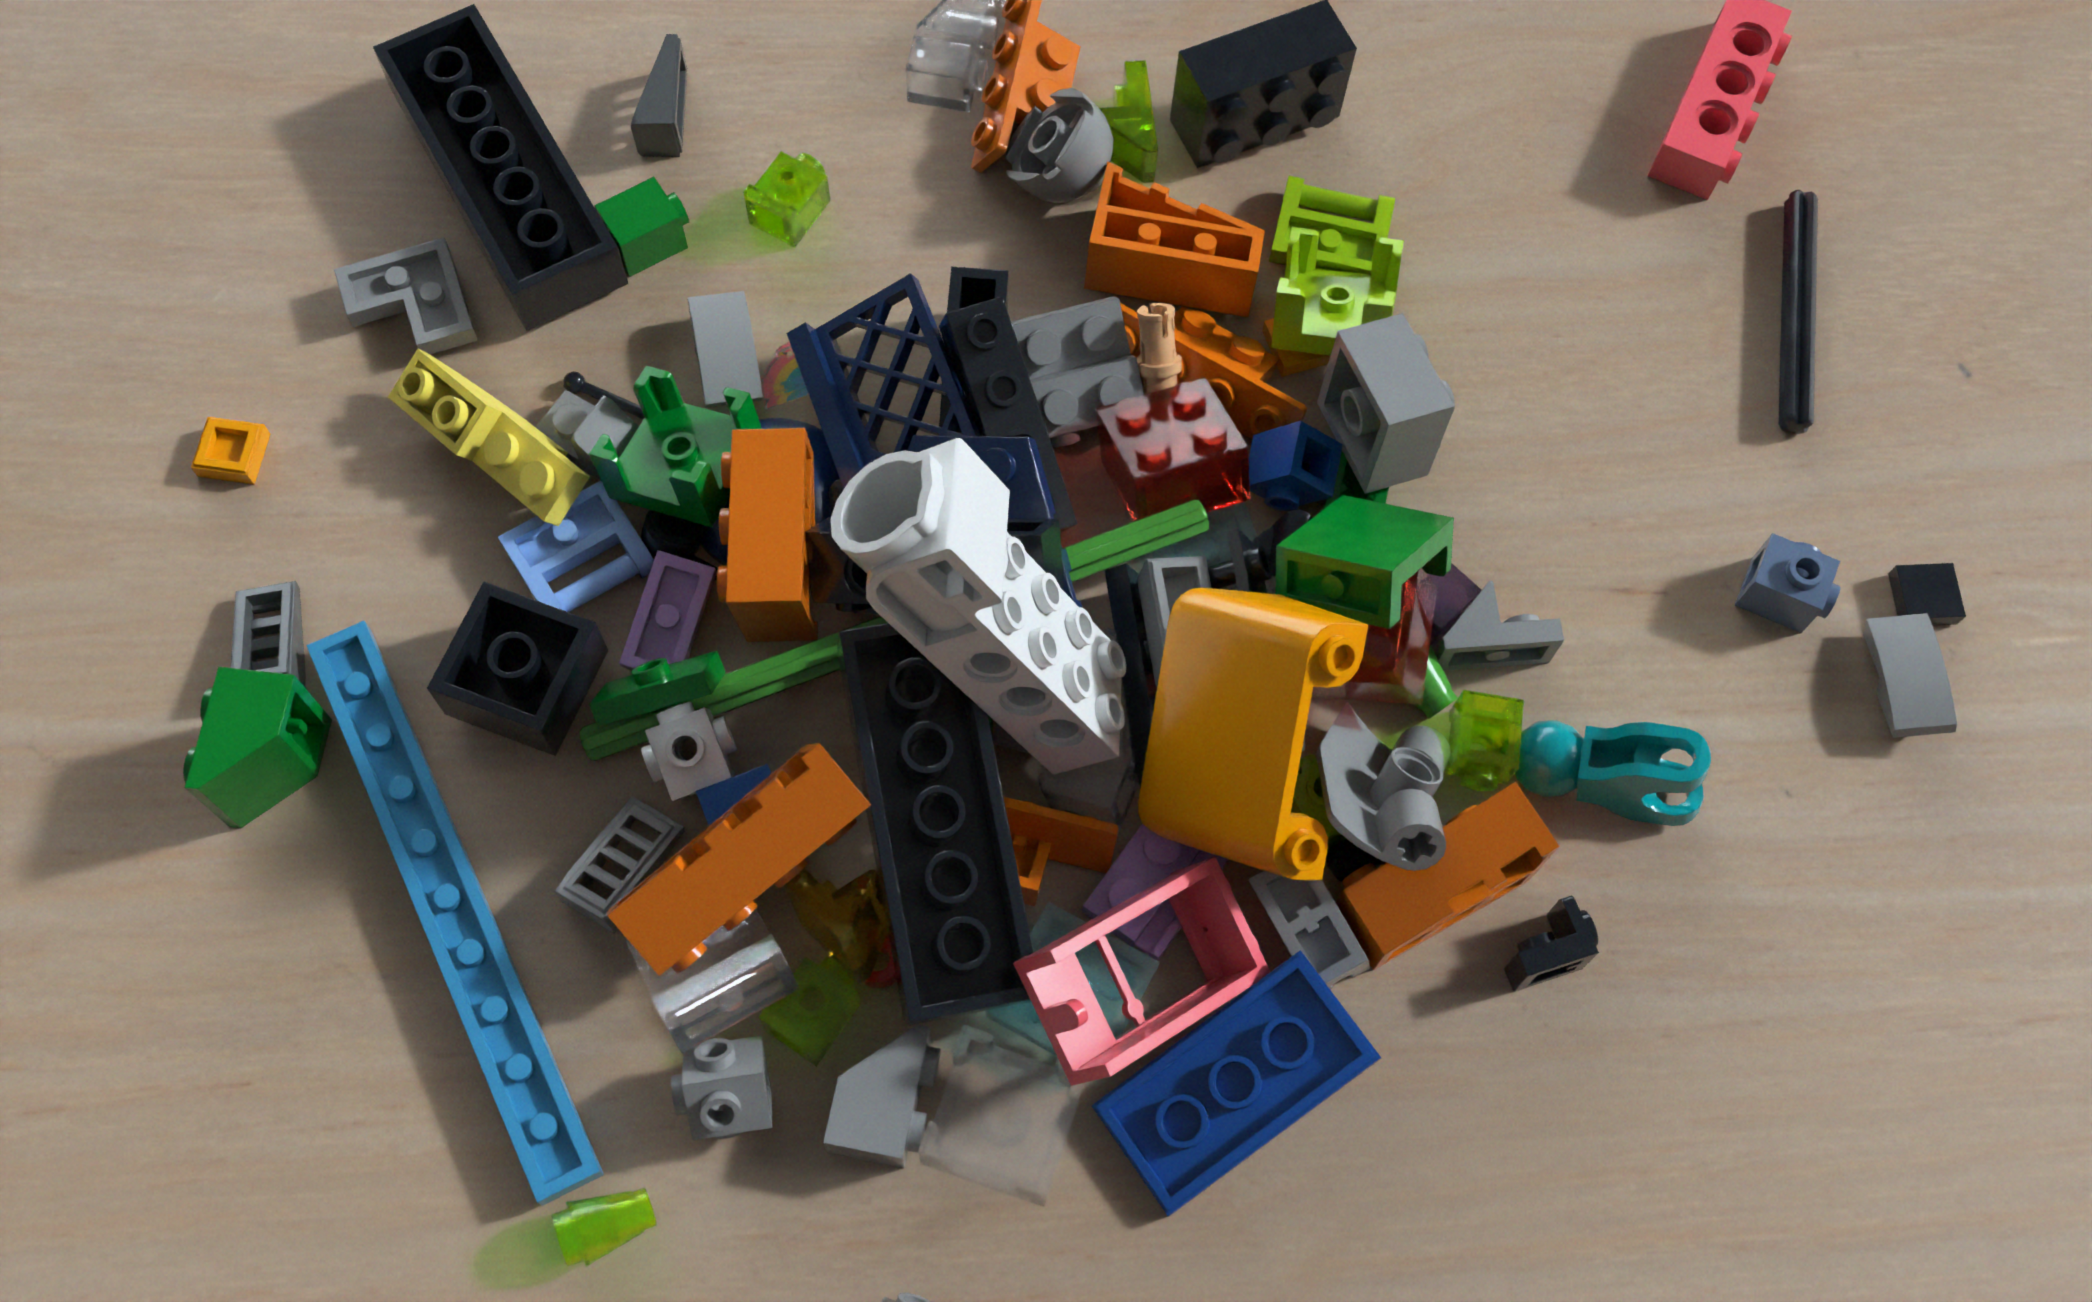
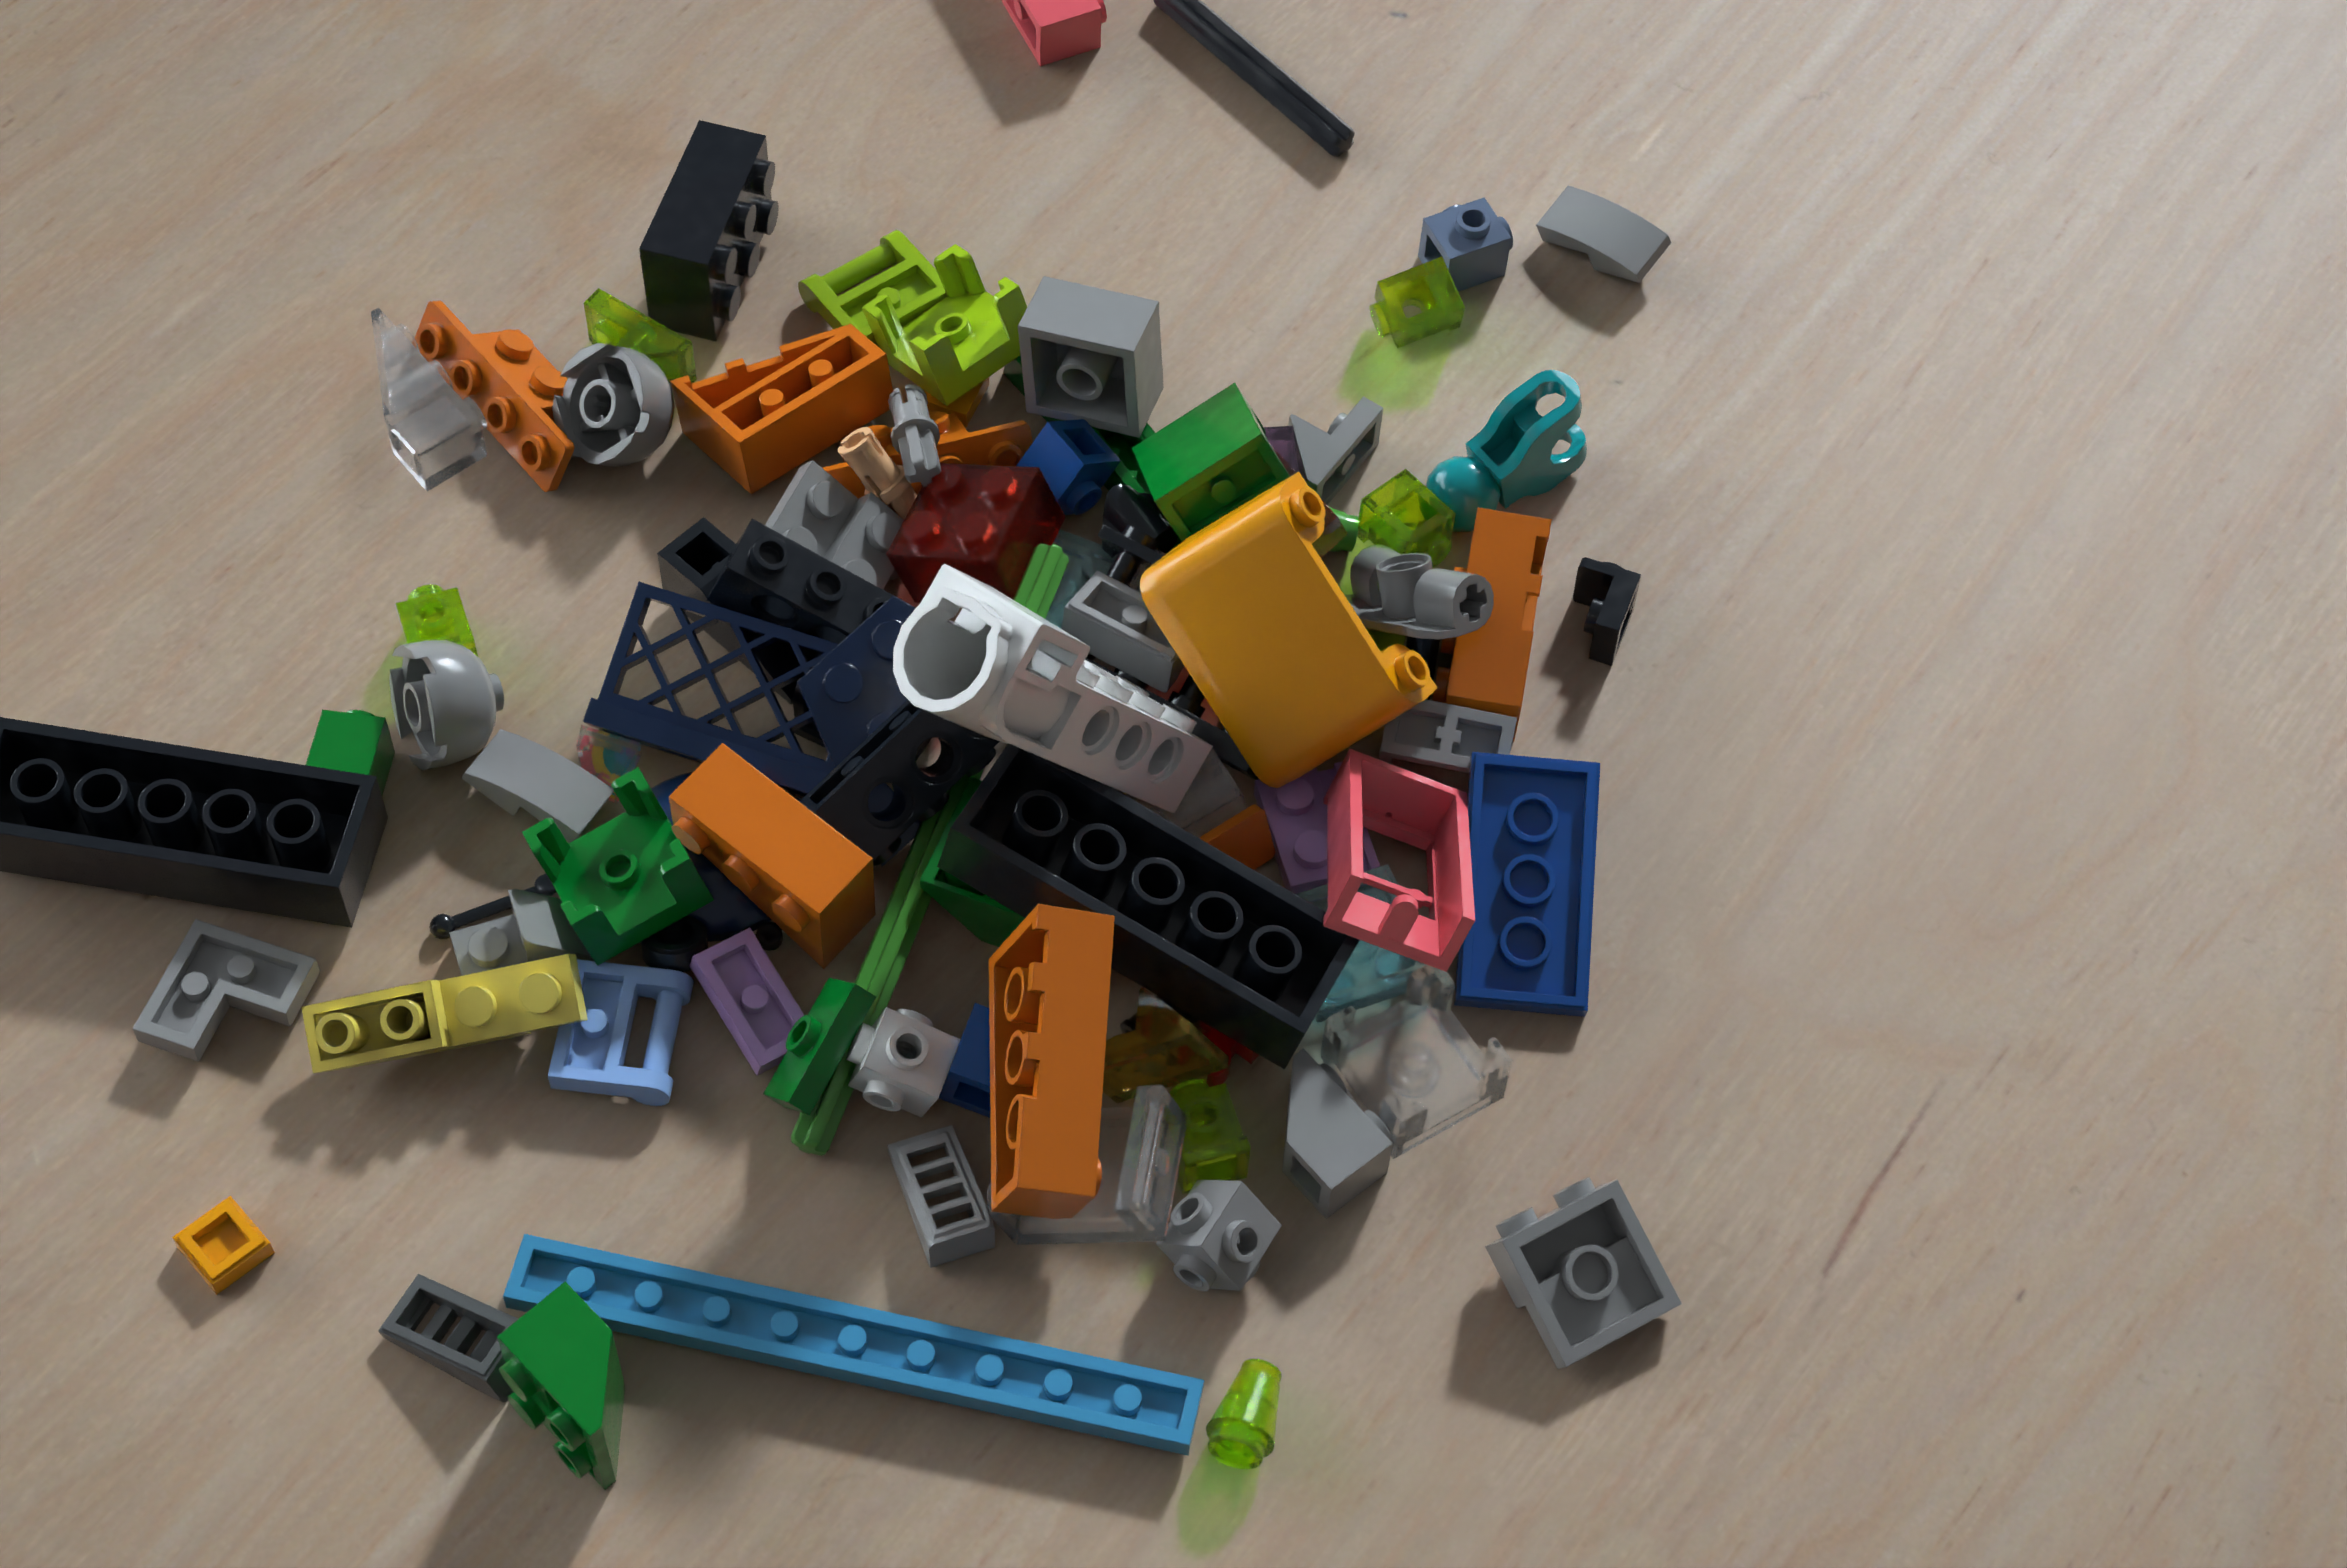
camera: 50 degrees left, 10 degrees down
black brick [427,581,608,756] -> none
dark grey slope [631,34,688,157] -> none
black tile [1888,563,1966,625] -> none
none -> light grey cylinder [389,640,504,771]
none -> light grey axle [888,384,941,487]
none -> clear neon green brick [1369,256,1465,348]

